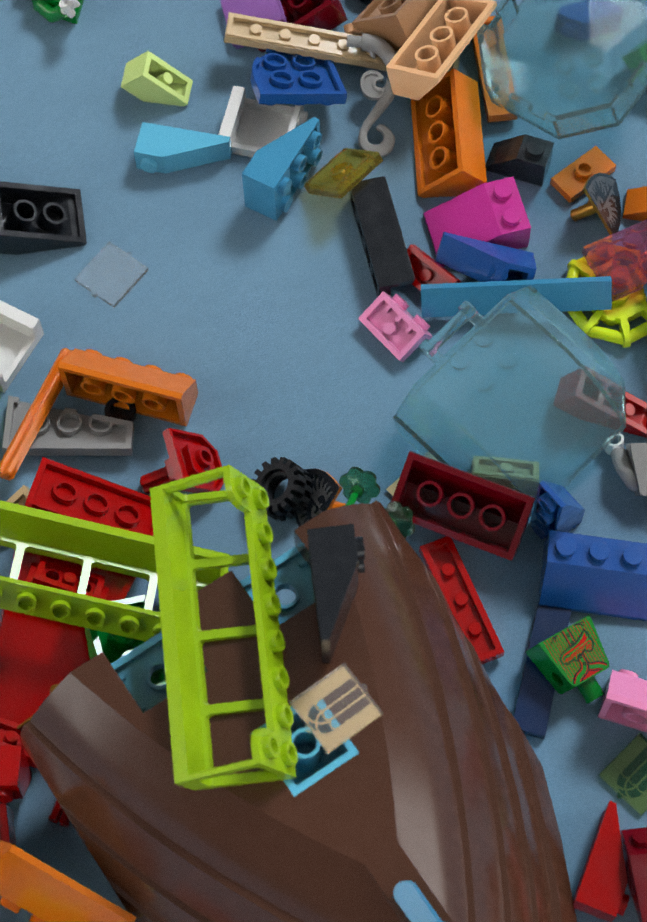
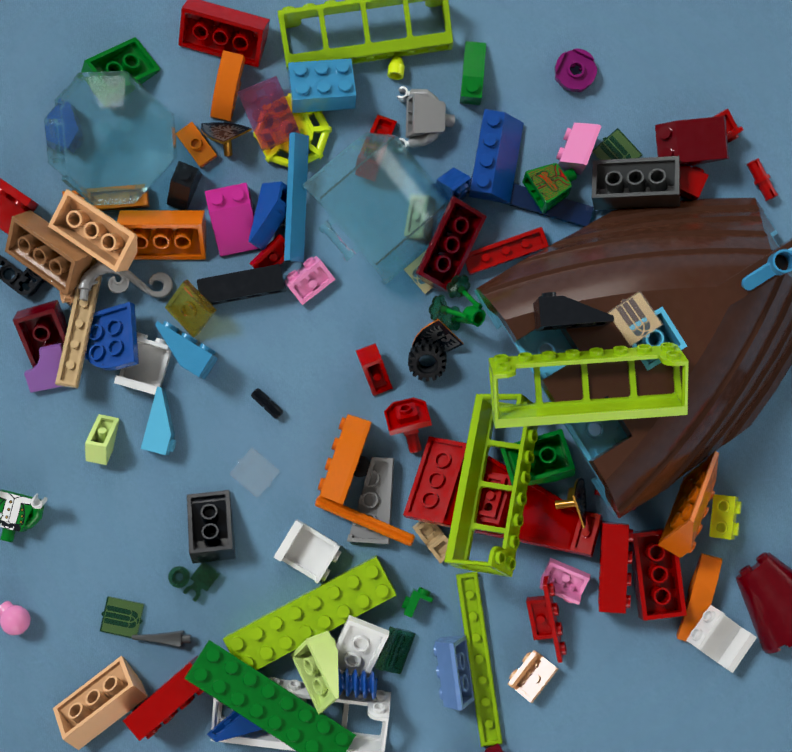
camera: 90 degrees left, 20 degrees up
none -> black piece [251,388,283,419]
none -> red slope [356,343,393,396]
none -> dark grey slope [592,156,680,210]

